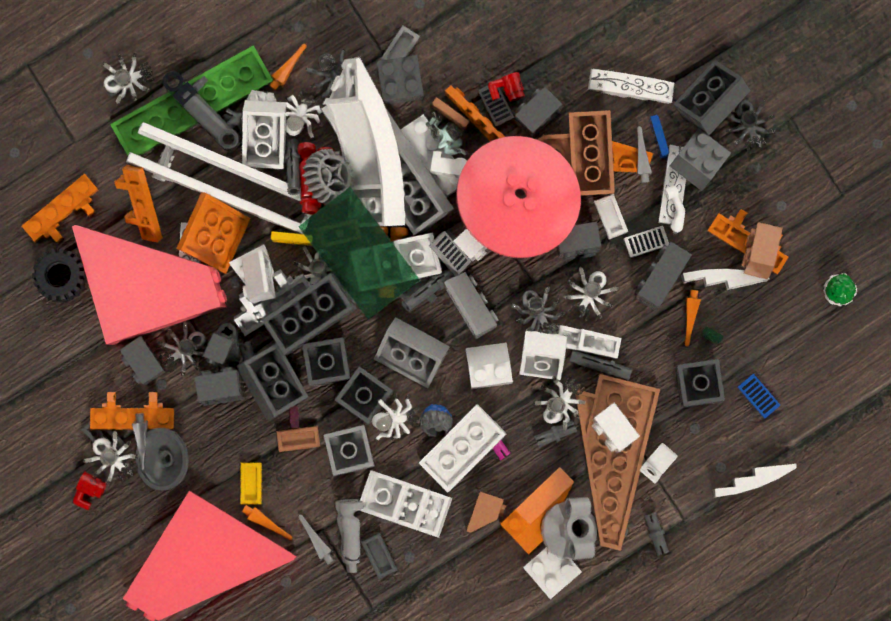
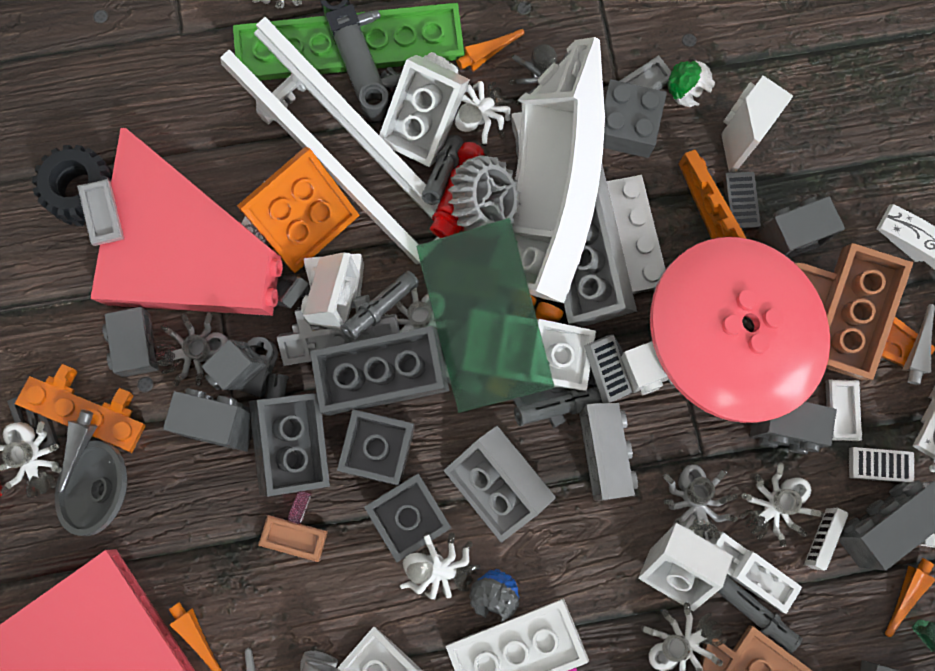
camera: 15 degrees right, 5 degrees down
orange hinge [22,174,98,243] -> none
orange hinge [114,165,163,242] -> none
yellow tile [240,463,262,504] -> none
yellow tile [271,232,314,246] -> none
light grey brick [324,425,375,476] -> none
animal [426,112,468,155] -> none
white leg [430,150,467,178] -> none
nougat tile [432,97,470,130] -> none
white slope [466,343,513,389] -> none
red piece [488,72,525,102] -> none
none -> light grey tile [77,179,124,246]
none -> dark grey tile [277,275,309,308]
none -> dark grey pin [341,271,419,341]
none -> piece [668,61,715,107]
none -> white slope [721,76,793,173]
none -> white tile [804,508,848,571]

